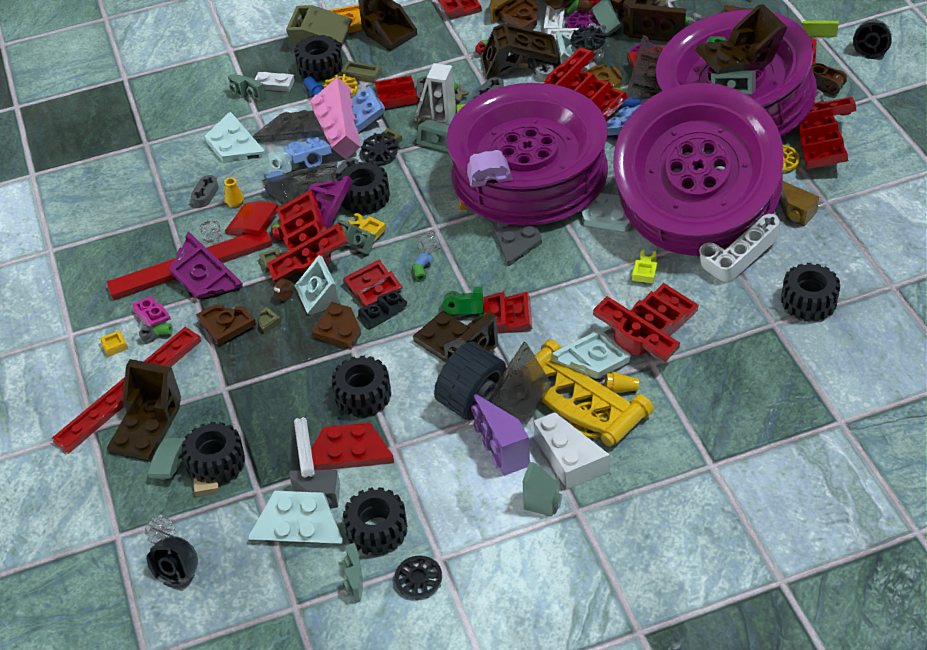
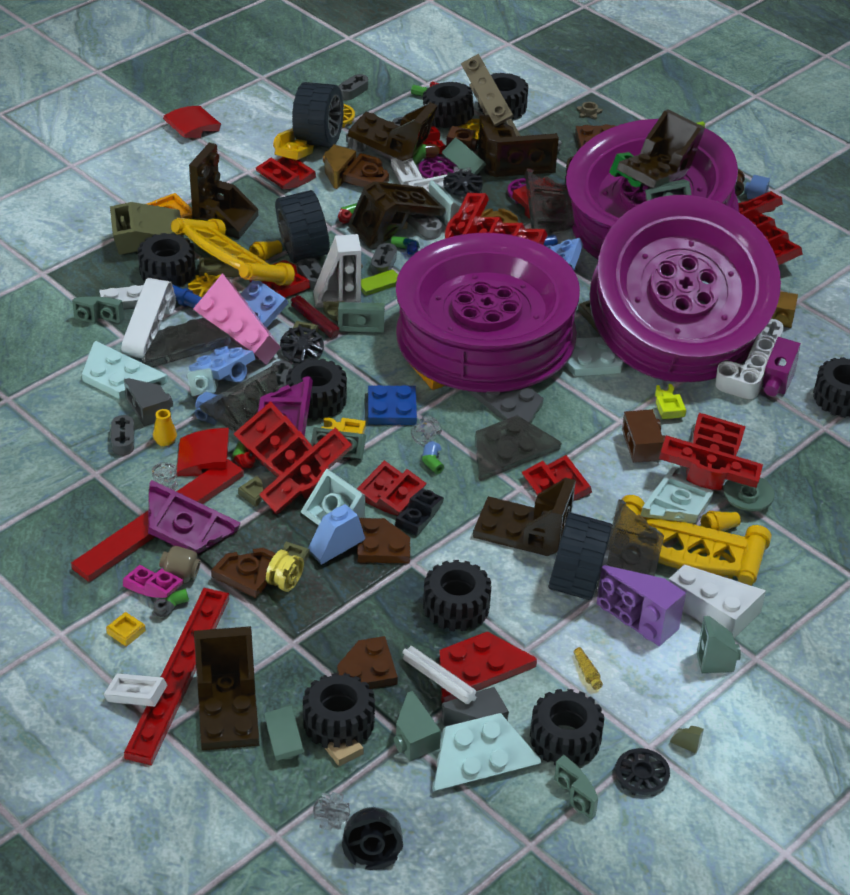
camera: 30 degrees left, 5 degrees down
reddish brown tile [274,279,294,301] -> none
green leg [442,286,484,314] -> none
lavender cylinder [467,150,513,187] -> none
black cylinder [853,19,892,59] -> none
none -> white plate [104,673,168,707]
none -> white beam [121,278,176,359]
none -> dark grey slope [124,378,173,426]
none -> dark tan head [159,546,201,584]
none -> yellow piece [171,218,295,286]
none -> yellow cone [249,240,282,261]
none -> light yellow wheel [266,549,304,592]
none -> black wheel [275,190,330,263]
none -> dark red axle [291,295,339,338]
none -> light blue slope [308,504,365,565]
none -> reddish brown plate [337,636,398,689]
none -> blue plate [368,385,417,425]
none -> arm [391,236,420,255]
none -> sand green slope [394,691,441,761]
none -> clear smoke wing [474,415,562,481]
none -> clear yellow animal [574,647,603,690]
none -> reddish brown brick [622,409,666,463]
none -> olive tile [670,726,704,753]
none -> sand green dish [723,477,775,511]
none -> medium blue plate [744,175,770,200]
none -> magenta torso [762,337,801,396]

